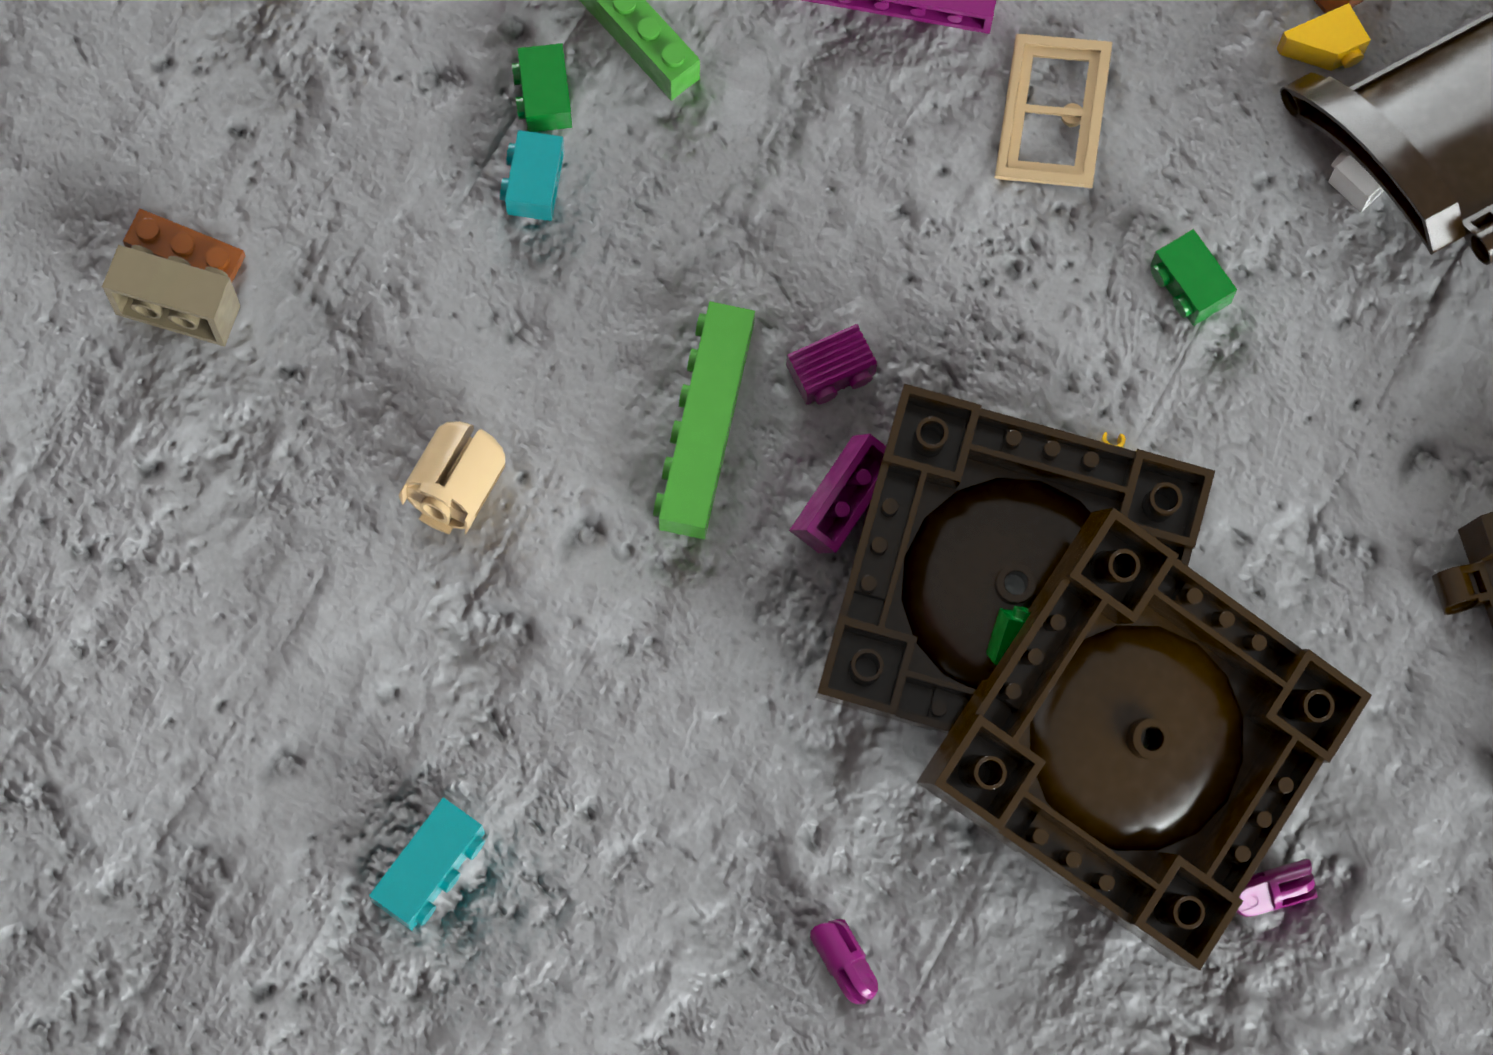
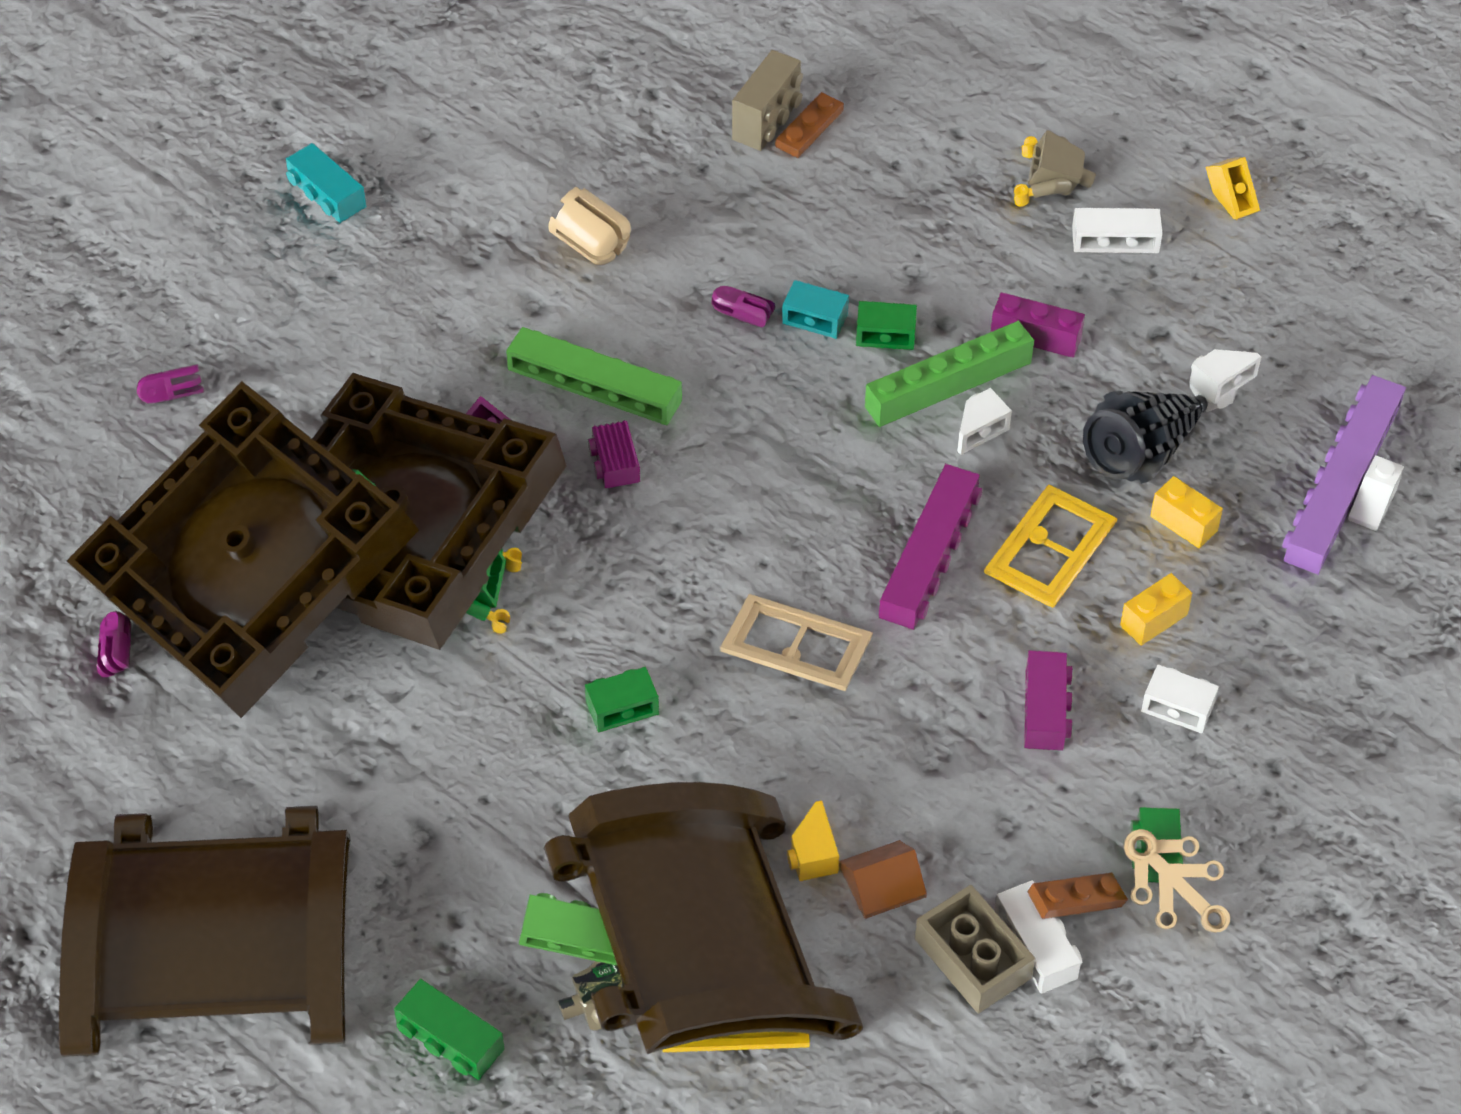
camera: 105 degrees right, 20 degrees down
none -> magenta arm [711,286,776,328]

